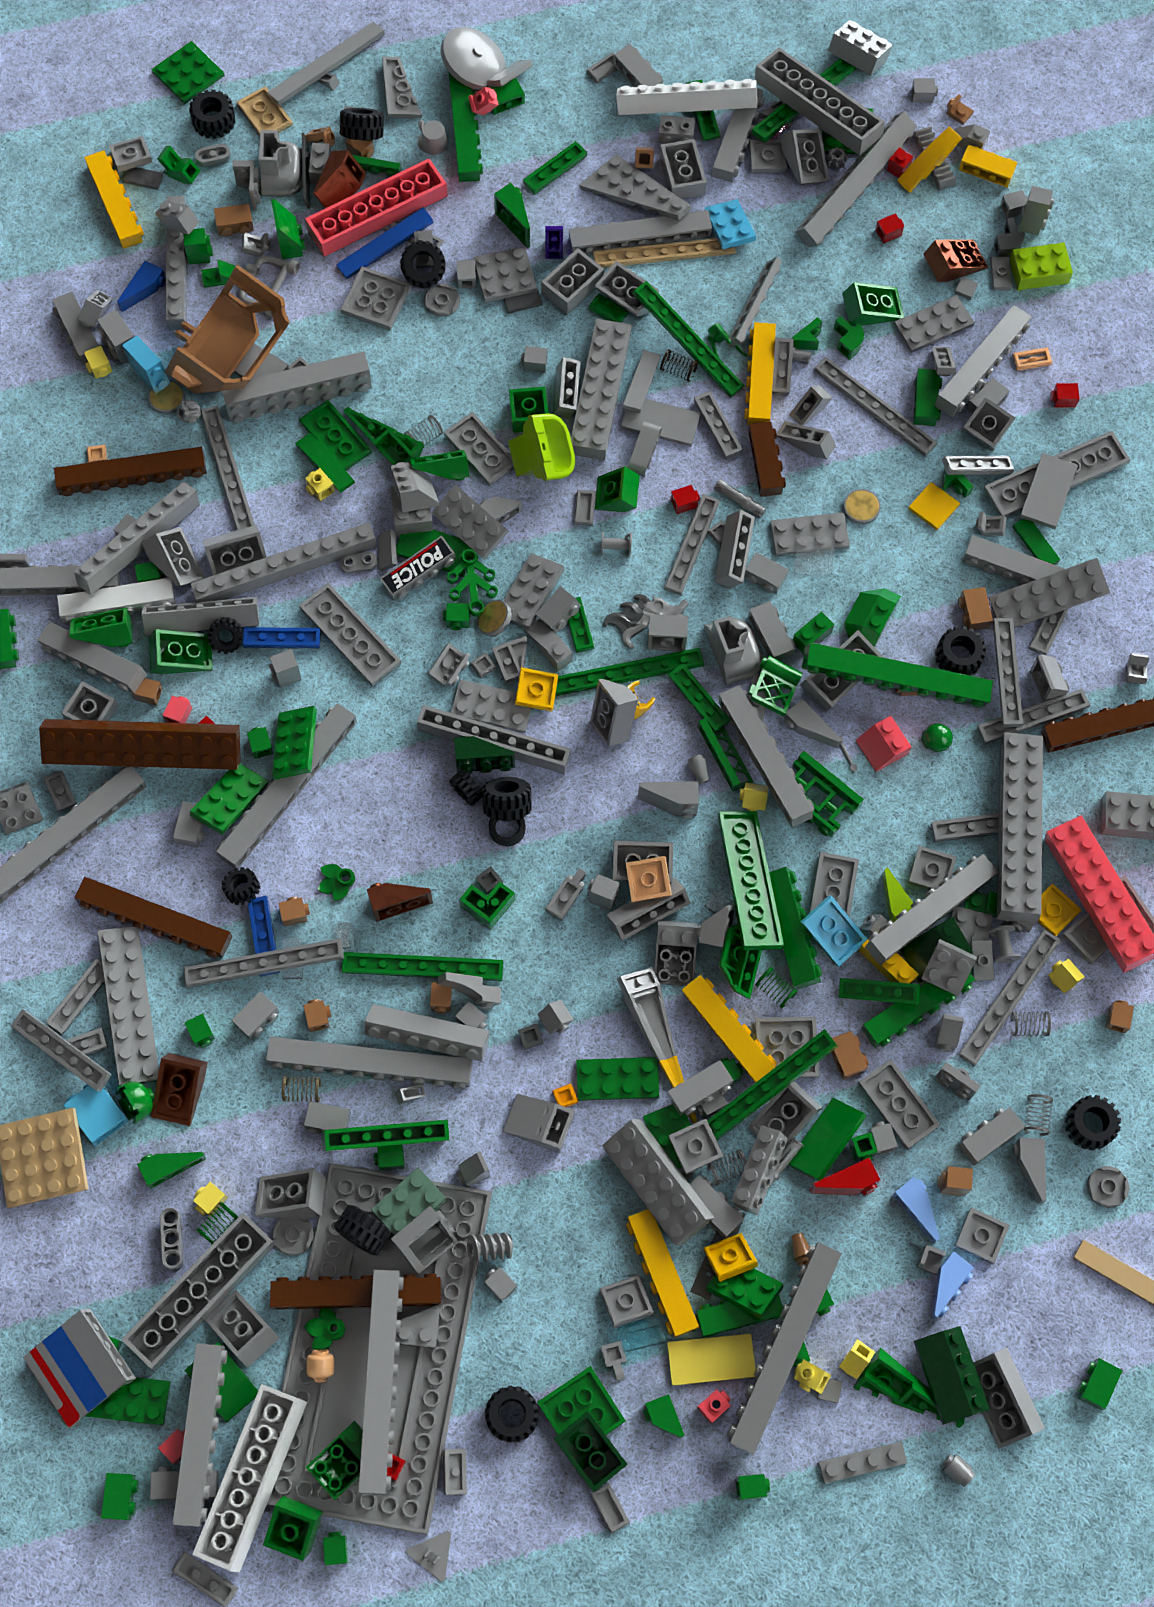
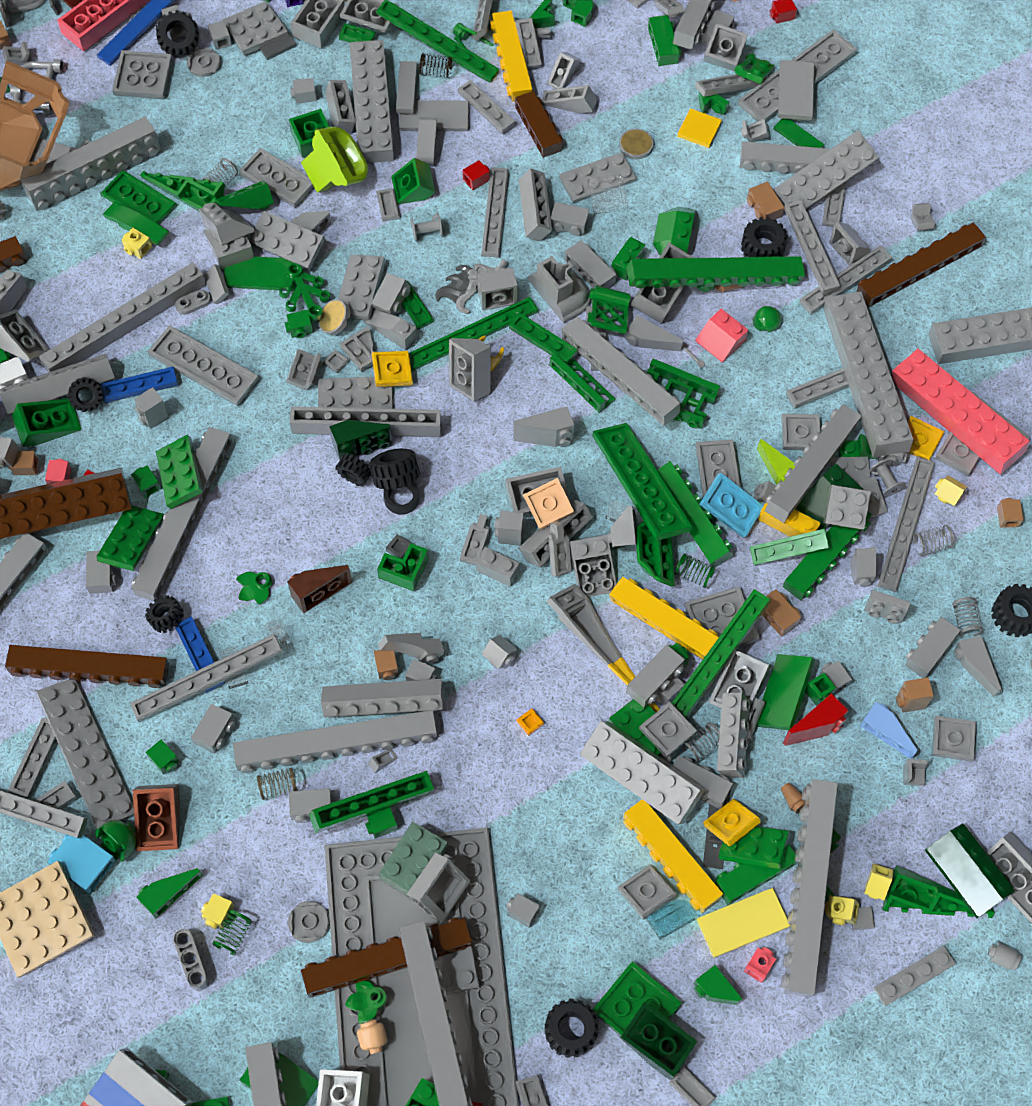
camera: 15 degrees left, 5 degrees down
light grey brick [121,1213,276,1372] -> none
light grey tile [200,405,255,530] -> none
light grey slope [203,525,267,576] -> none
light grey slope [205,1290,279,1368] -> none
light grey slope [255,1168,326,1219] -> none
green slope [271,199,306,260] -> none
medium nougat brick [278,897,310,926] -> none
medium nougat brick [303,999,332,1032] -> none
black tyre [334,1205,392,1256] -> none
green plate [342,952,504,981] -> none
brick [380,535,456,601] -> none
light grey slope [456,1151,490,1187] -> none
light grey piece [467,1232,513,1262] -> none
light grey slope [503,1094,575,1153] -> none
dark grey plate [518,1023,543,1050] -> none
green plate [576,1057,659,1101] -> none
light grey plate [601,1341,627,1382] -> none
light grey cone [687,755,709,785] -> none
light grey tile [708,520,725,545] -> none
light grey pin [714,479,766,518] -> none
green brick [735,1474,770,1501] -> none
light yellow brick [739,783,769,811] -> none
light grey tile [814,356,938,457] -> none
light grey plate [858,1059,940,1149] -> none
light blue slope [932,1251,974,1319] -> none
none -> light grey brick [476,547,519,587]
none -> light grey hinge [549,521,571,577]
none -> green plate [734,53,775,84]

